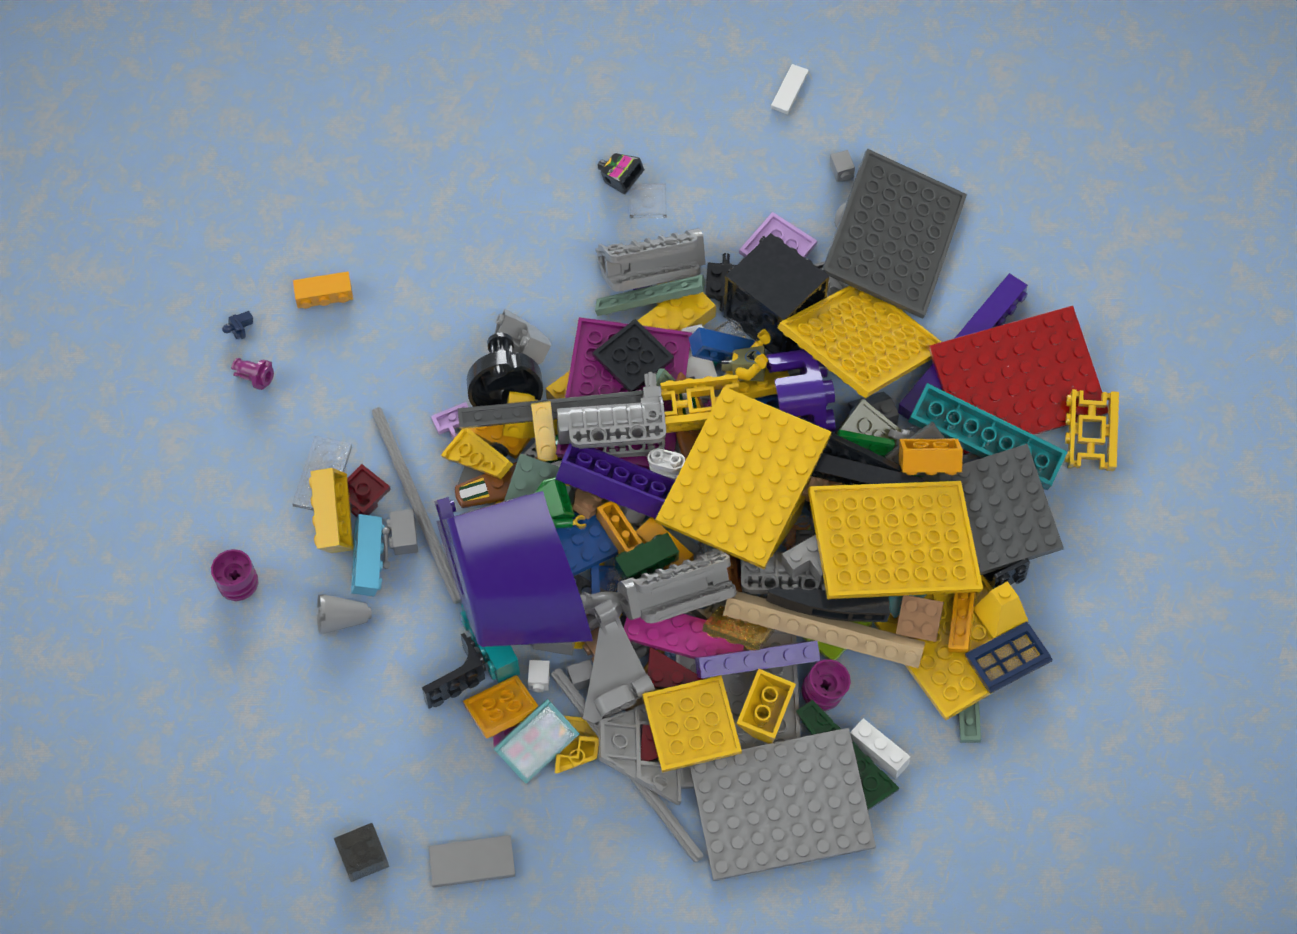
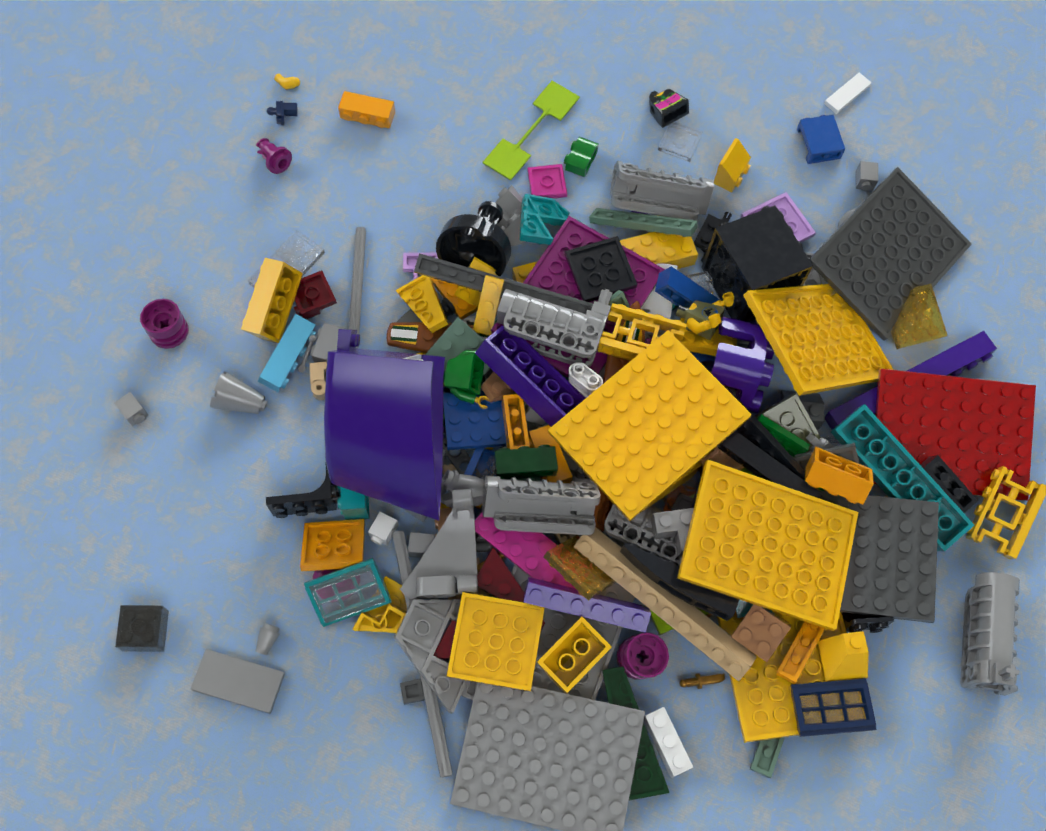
camera: 20 degrees right, 5 degrees up
none -> light grey brick [114,392,148,427]
none -> light grey cone [255,623,280,655]
none -> yellow arm [274,73,300,90]
none -> tan leg [309,362,327,401]
none -> dark grey plate [400,679,425,705]
none -> lime hinge [483,81,580,180]
none -> teal wing [519,194,582,245]
none -> dark pink tile [527,164,567,199]
none -> green brick [564,137,599,177]
none -> pearl gold piece [679,673,725,689]
none -> yellow slope [714,138,751,192]
none -> blue panel [797,114,845,164]
none -> clear yellow plate [891,284,948,349]
none -> black brick [920,455,978,513]
none -> light grey piece [960,572,1020,696]

